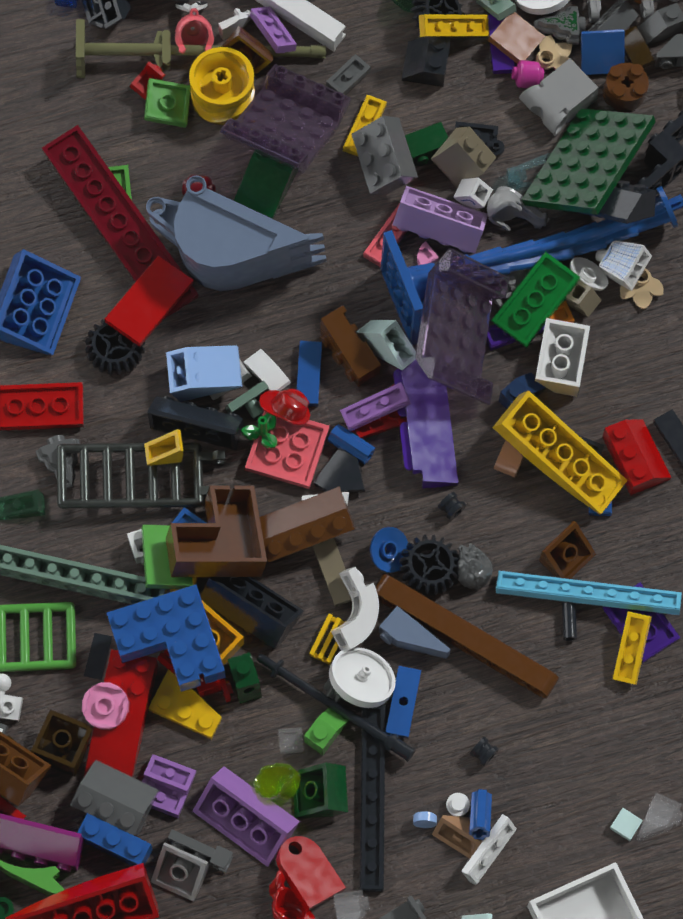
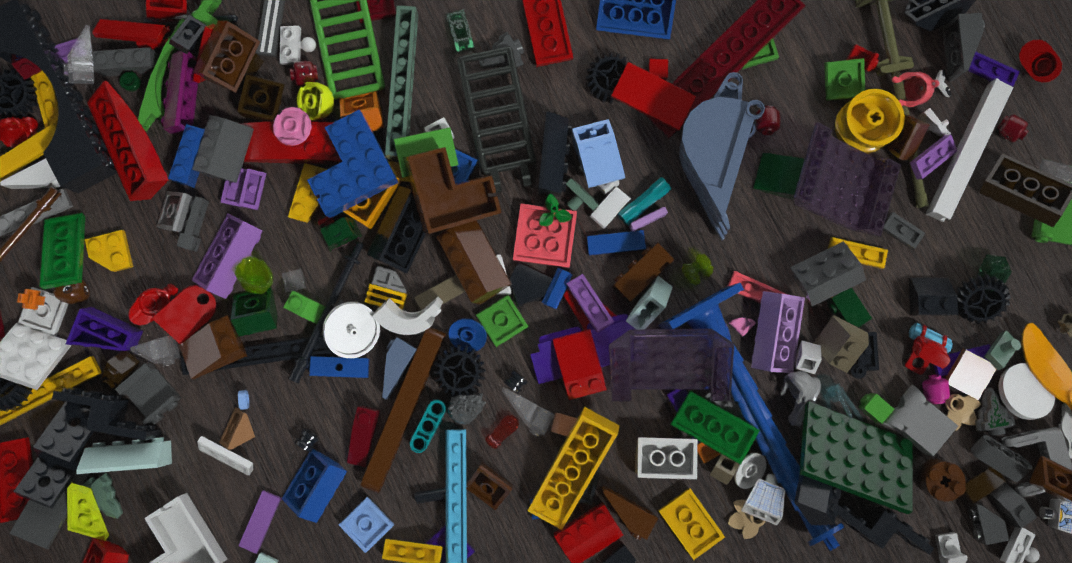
camera: 80 degrees right, 15 degrees up
yellow slope [144,429,183,466] -> none
red piece [259,389,310,425] -> none
yellow plate [419,14,489,37] -> none
white plate [446,793,470,817] -> none
blue axle [469,789,492,840] -> none
dark blue slope [499,373,546,409] -> none
blue tile [581,29,625,75] -> none
none -> reddish brown slope [179,315,247,380]
none -> medium lavender tile [239,490,282,554]
none -> blue slope [282,449,347,523]
none -> dark red head [289,61,318,86]
none -> neon yellow cylinder [297,82,334,120]
none -> light blue plate [339,496,395,553]
none -> orange slope [340,91,384,131]
none -> dark red slope [347,406,380,467]
none -> light grey tile [372,266,407,294]
none -> teal beam [410,399,447,453]
none -> bright green tile [476,295,528,347]
none -> clear red piece [486,415,519,449]
none -> clear slope [502,387,555,437]
none -> red slope [552,329,607,400]
none -> reddish brown slope [601,484,658,540]
none -> teal axle [617,177,671,226]
none -> lavender tile [629,207,668,231]
none -> red tile [649,59,668,79]
none -> yellow plate [658,488,725,560]
none -> clear neon green piece [682,254,713,285]
none -> bright green brick [858,393,894,424]
none -> red piece [905,323,953,375]

